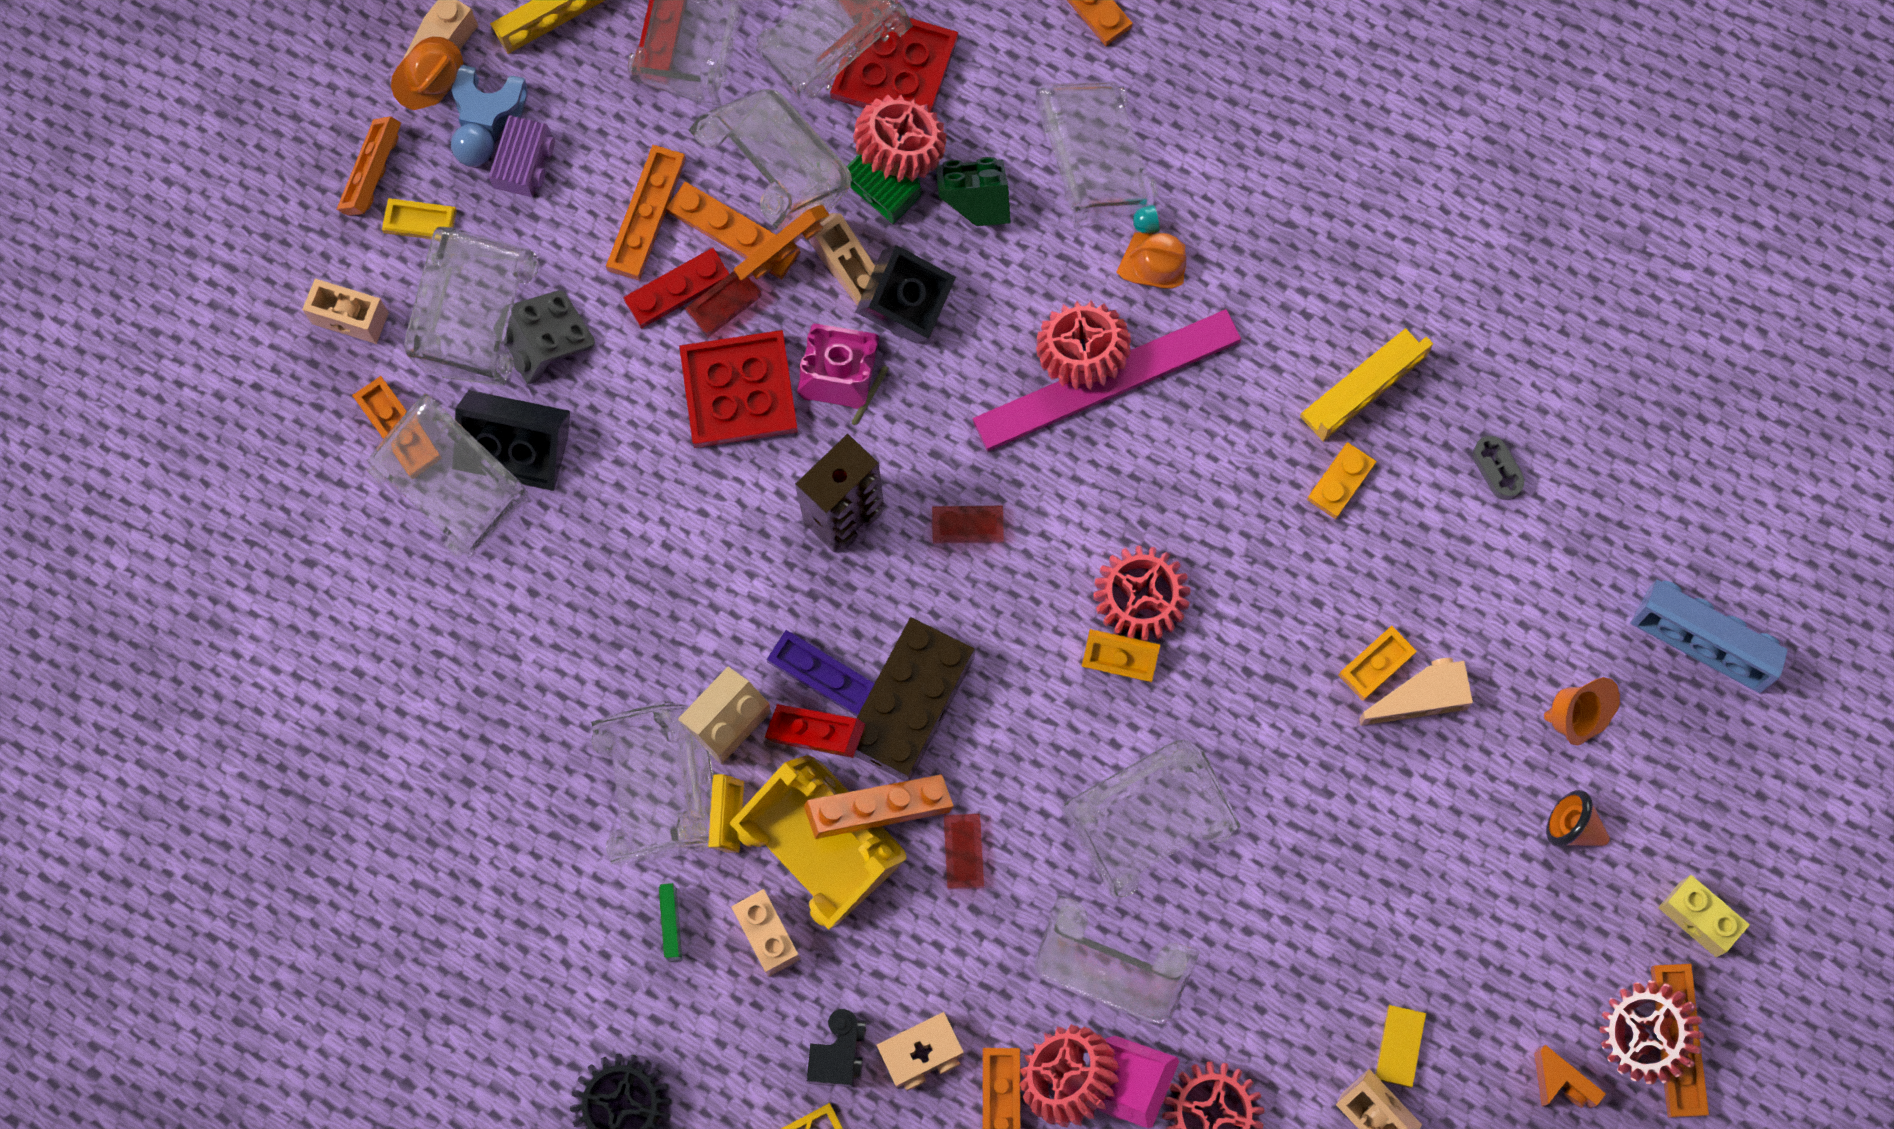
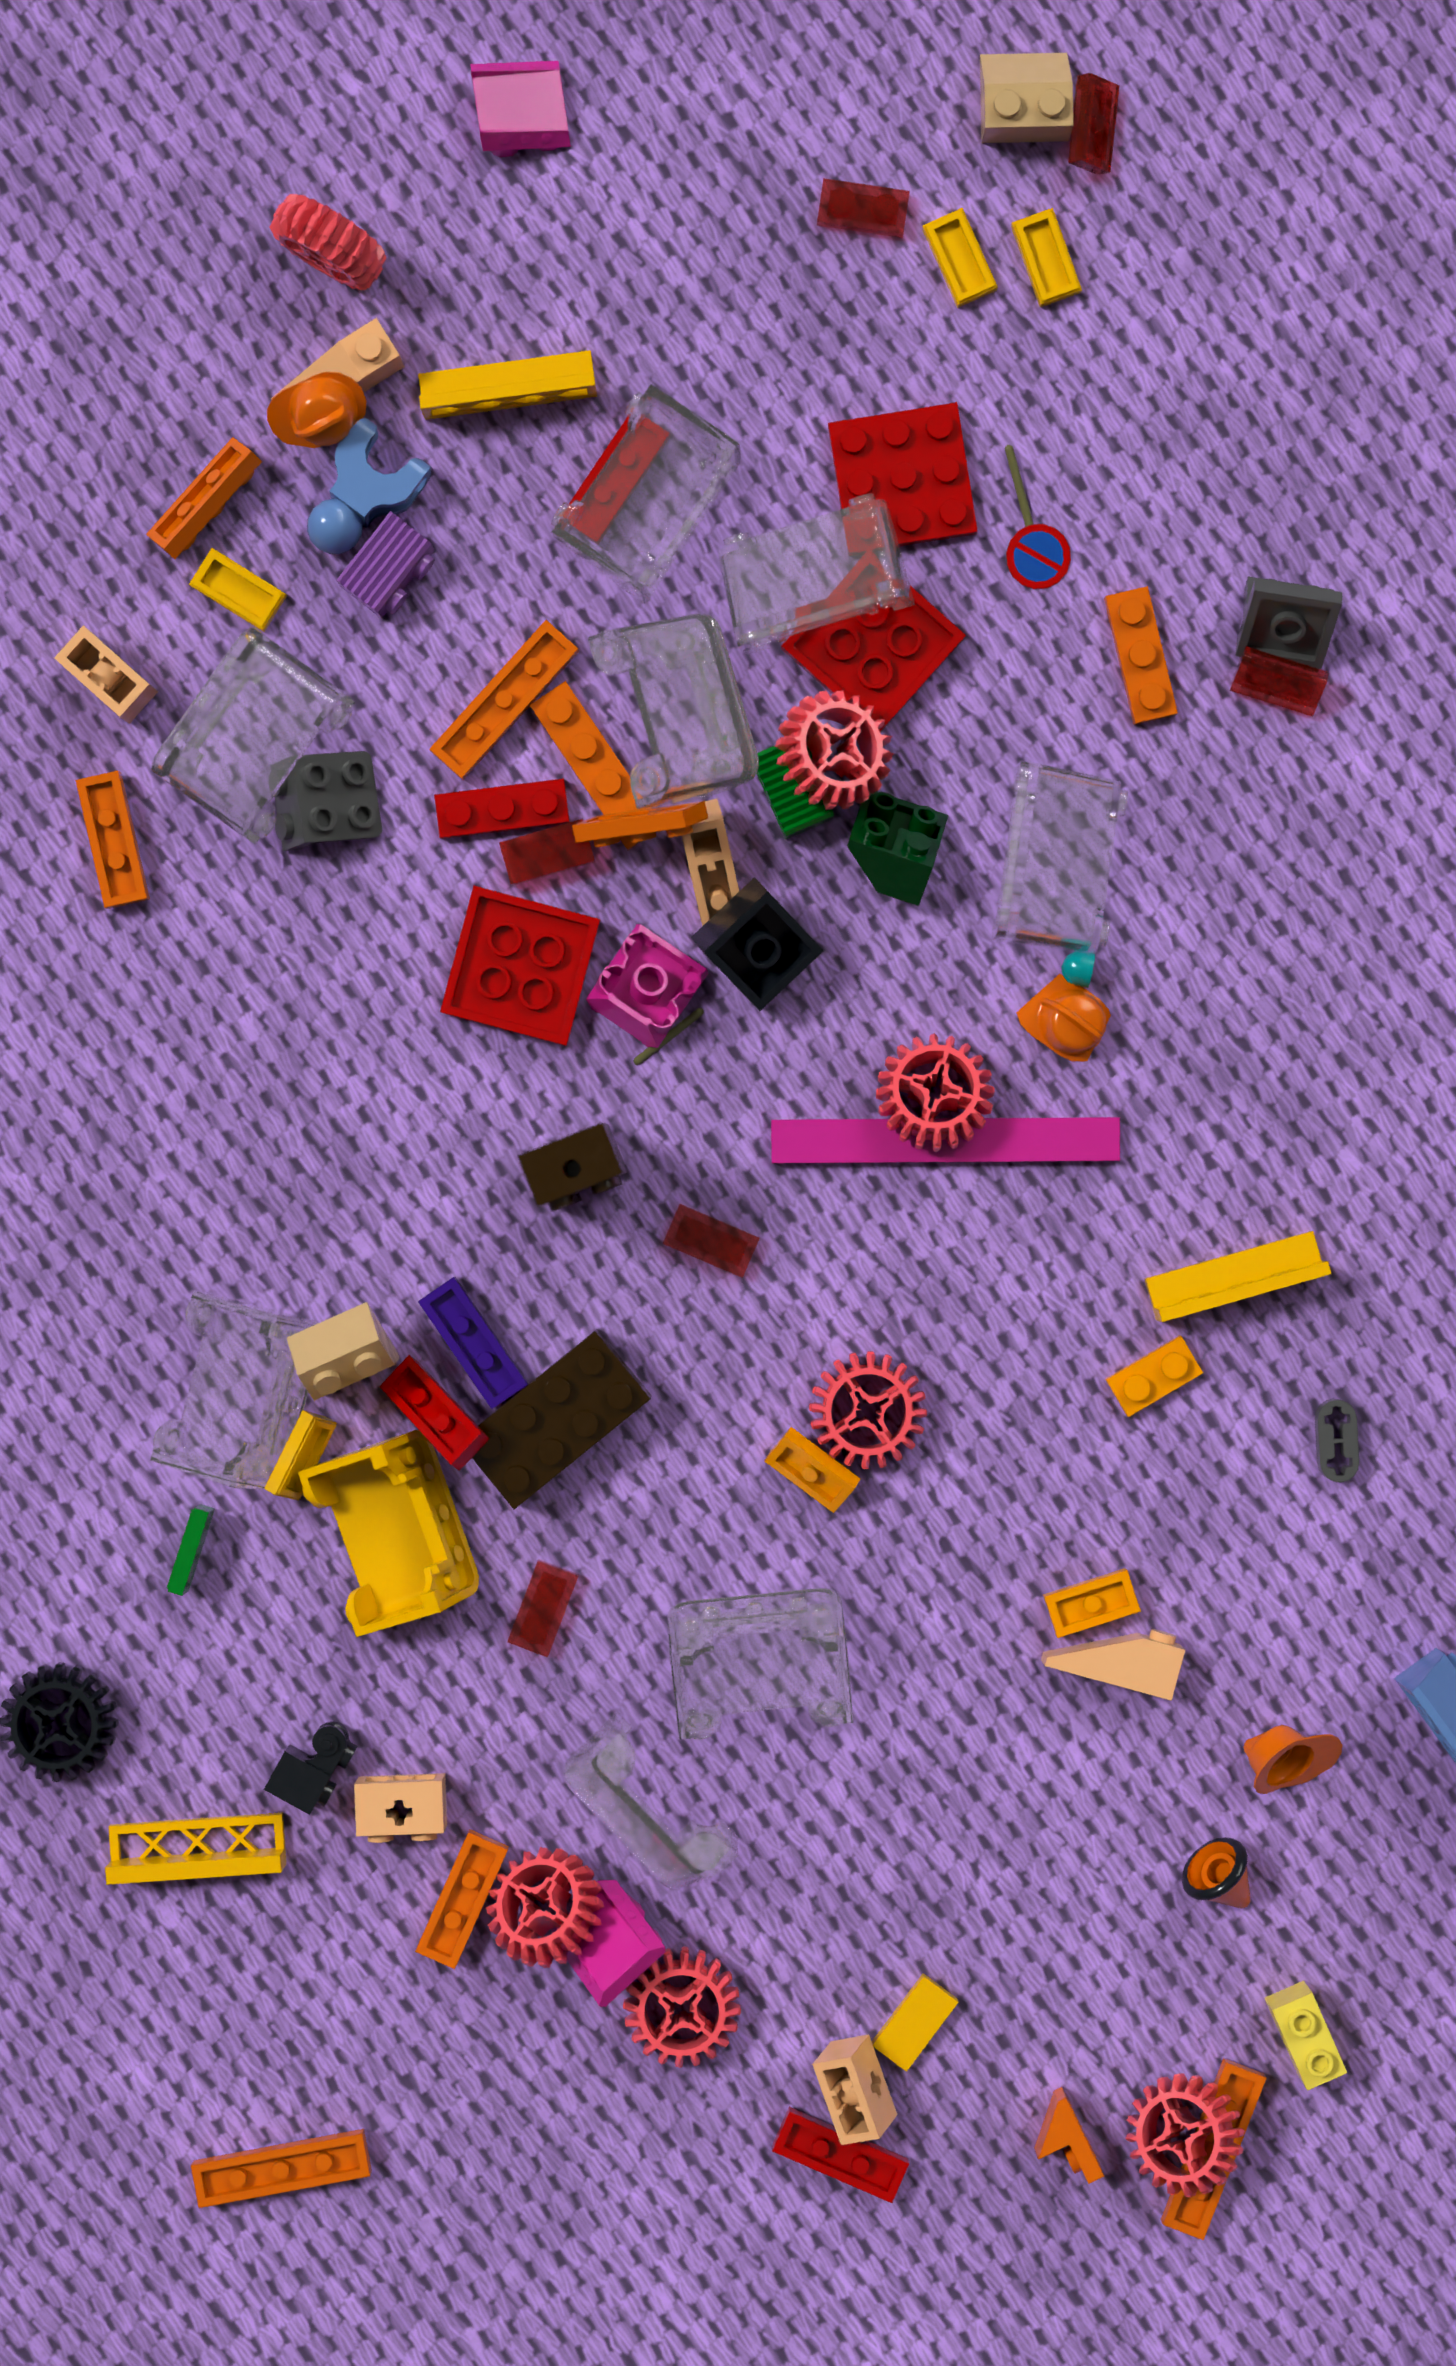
camera: 30 degrees right, 15 degrees up
clear windscreen [366,393,530,560] -> none
black slope [452,390,570,491] -> none
light nougat brick [731,889,801,977] -> none
orange plate [804,774,954,839] -> none

